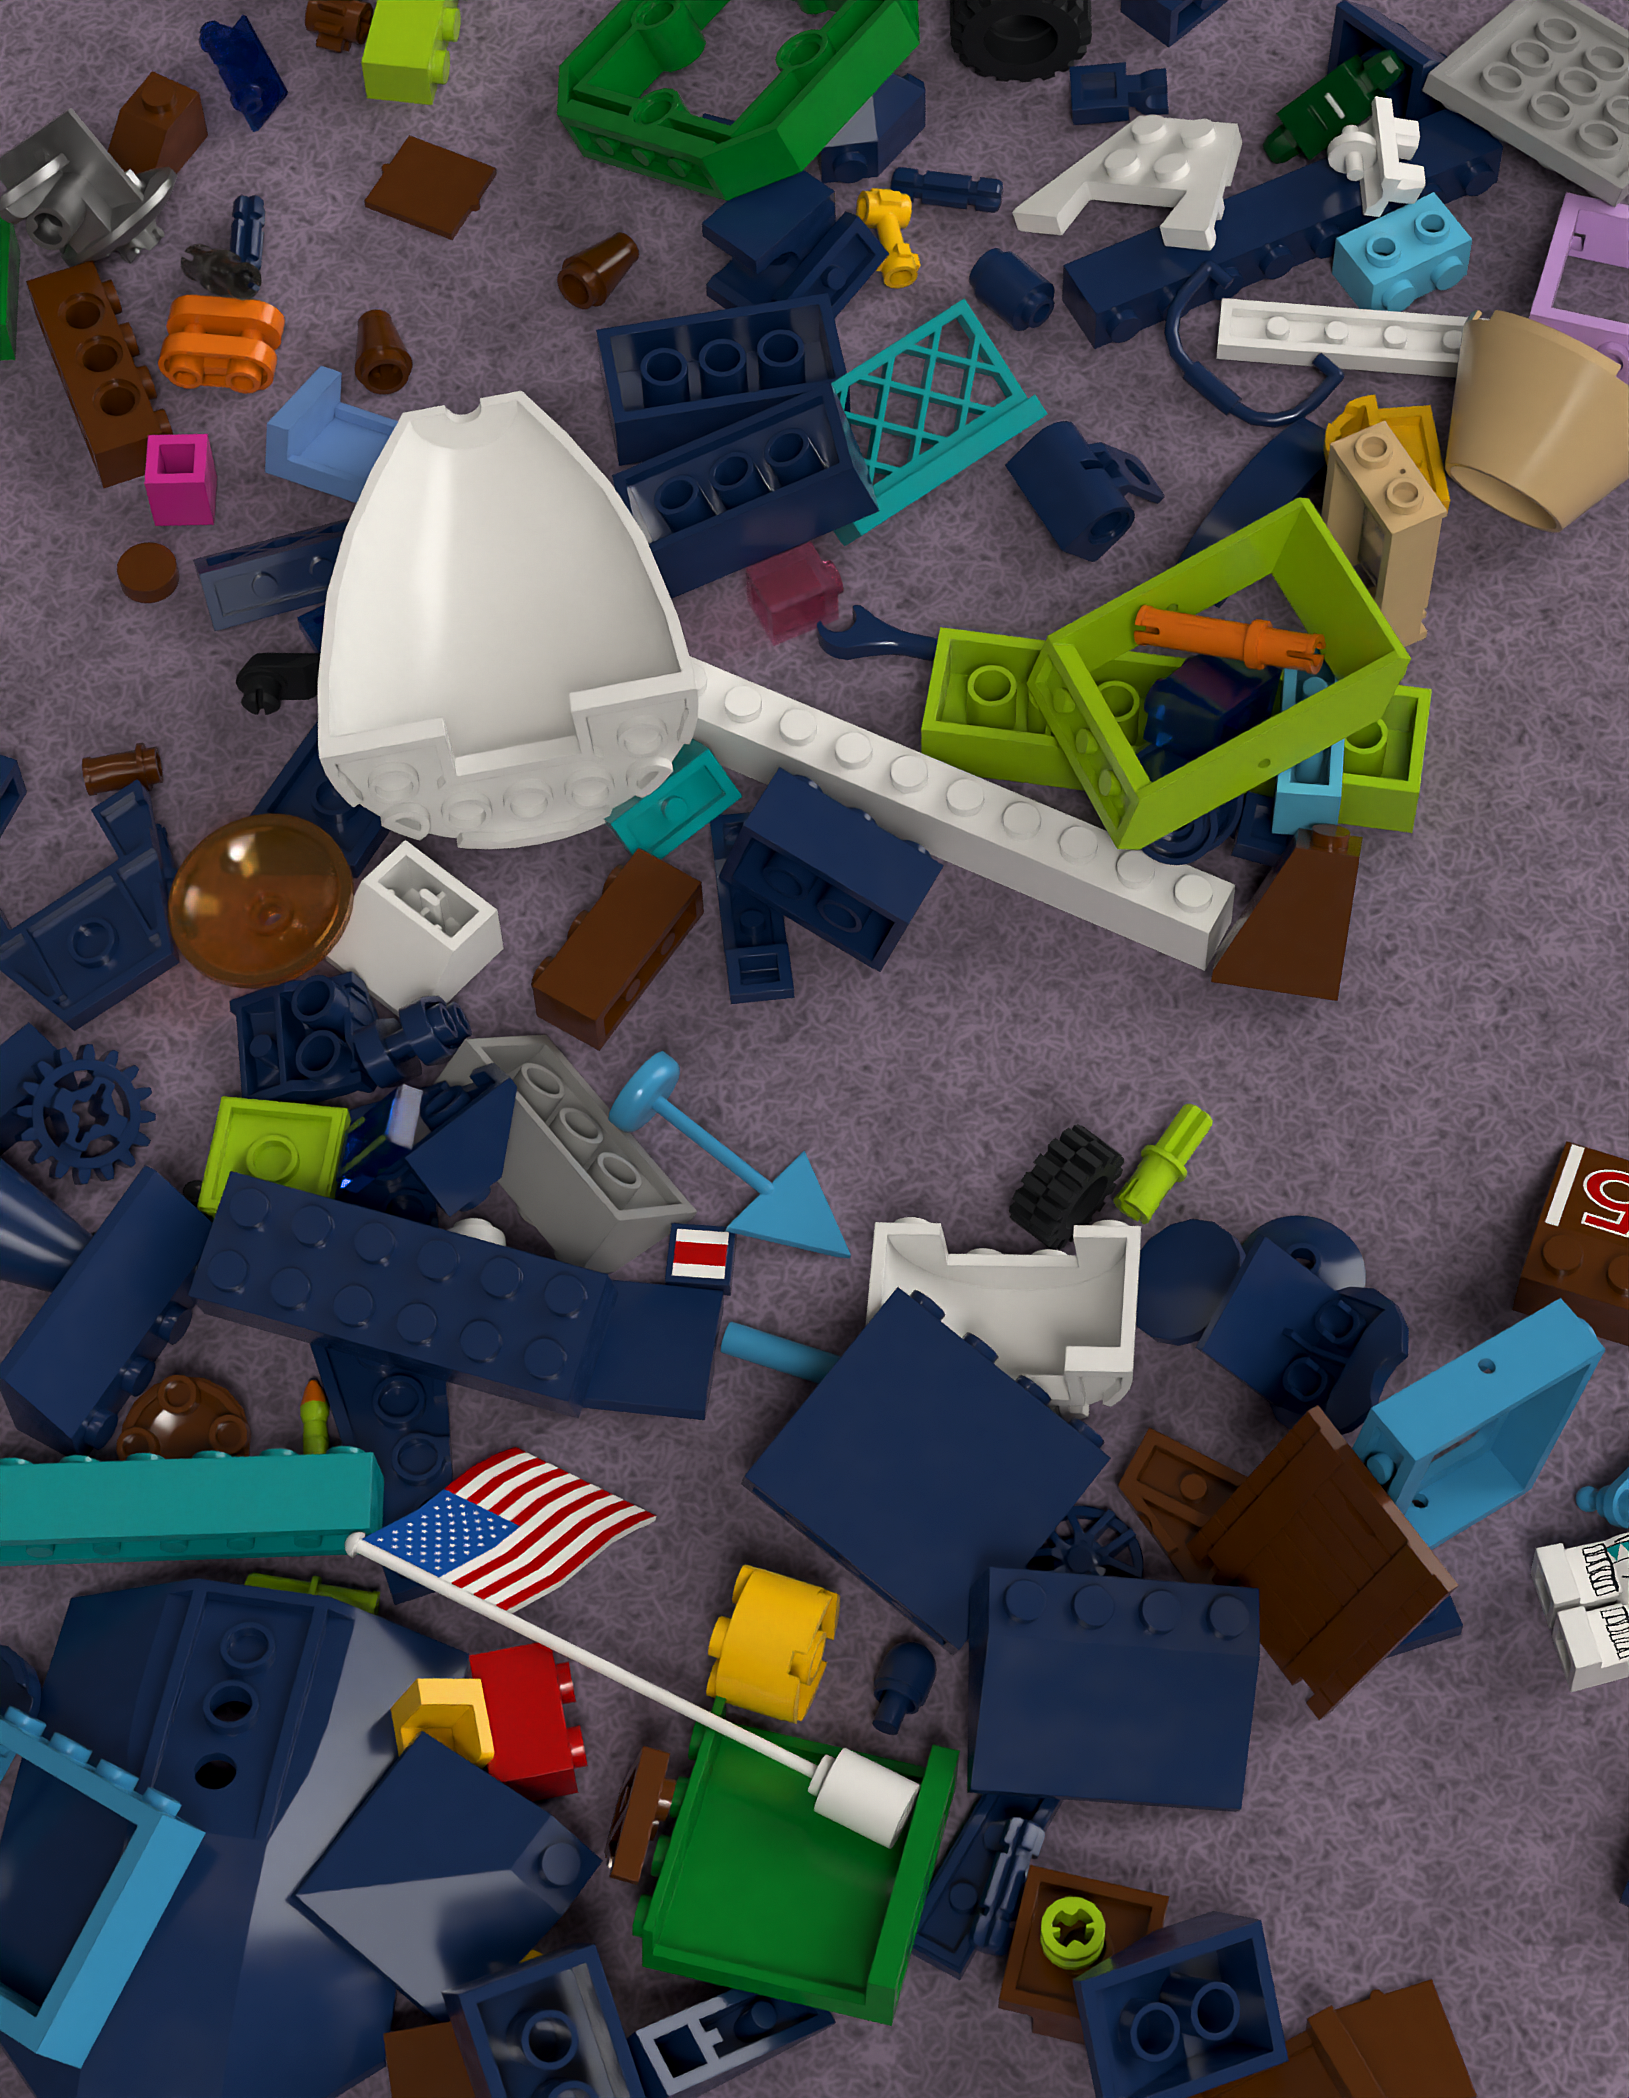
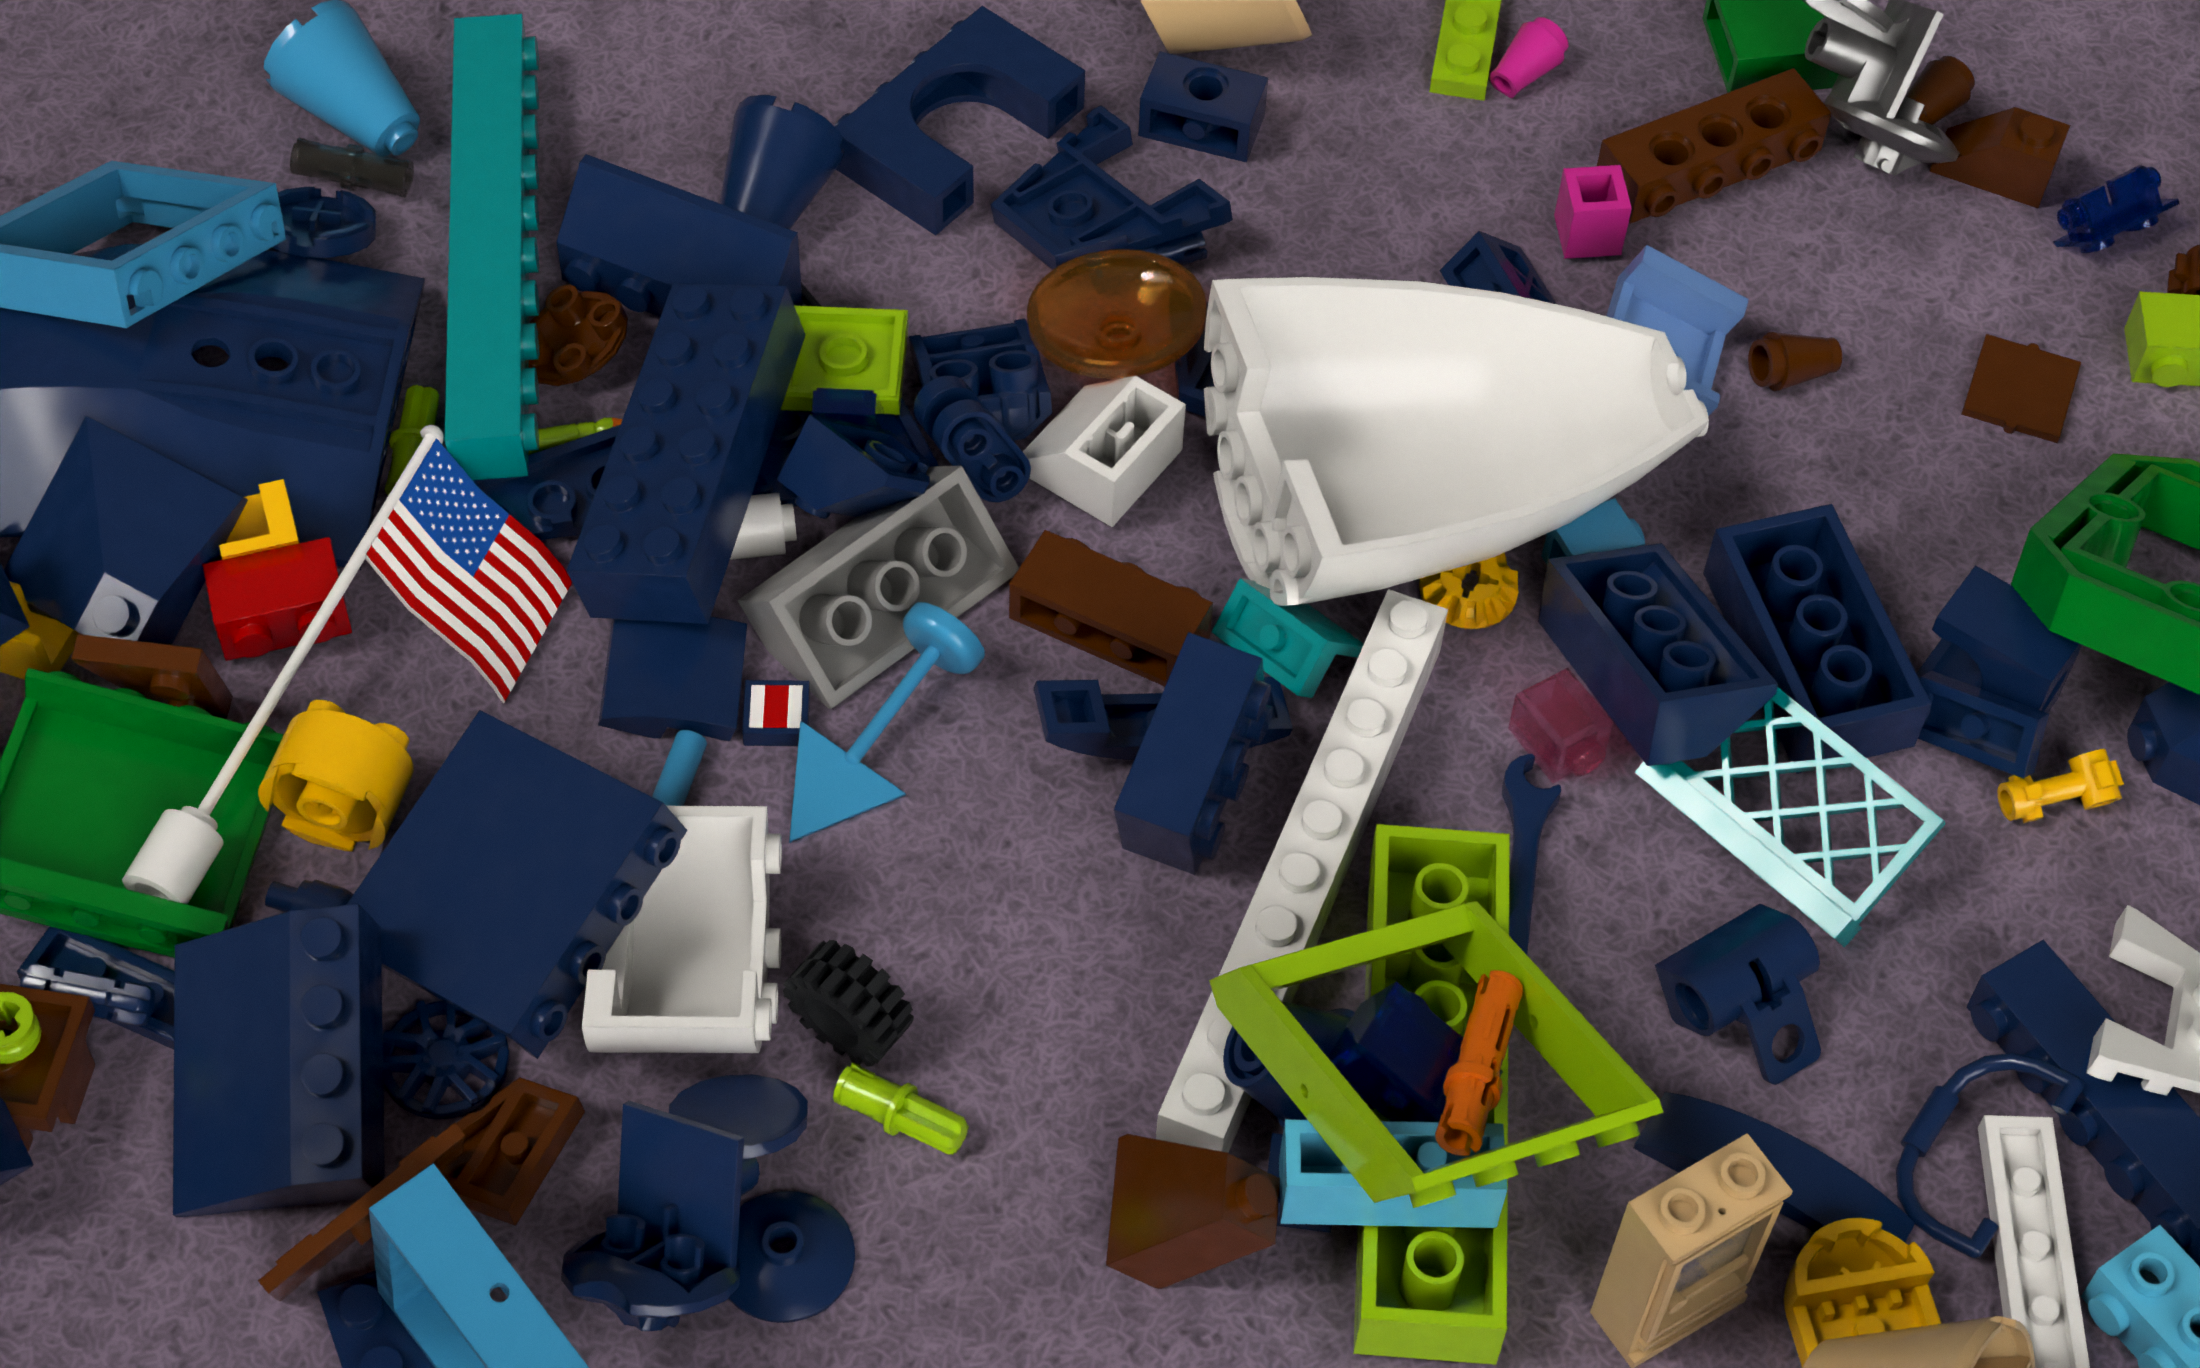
camera: 80 degrees right, 5 degrees down
dark blue gear [11,1044,156,1185] -> none
reddish brown pin [82,743,163,796] -> none
reddish brown tile [117,542,180,603] -> none
orange brick [158,295,285,394] -> none
clear smoke pin [181,243,262,300] -> none
dark blue axle [227,195,266,297] -> none
reddish brown cone [557,232,639,309] -> none
dark blue axle [891,167,1003,213] -> none
dark blue brick [969,248,1055,331] -> none

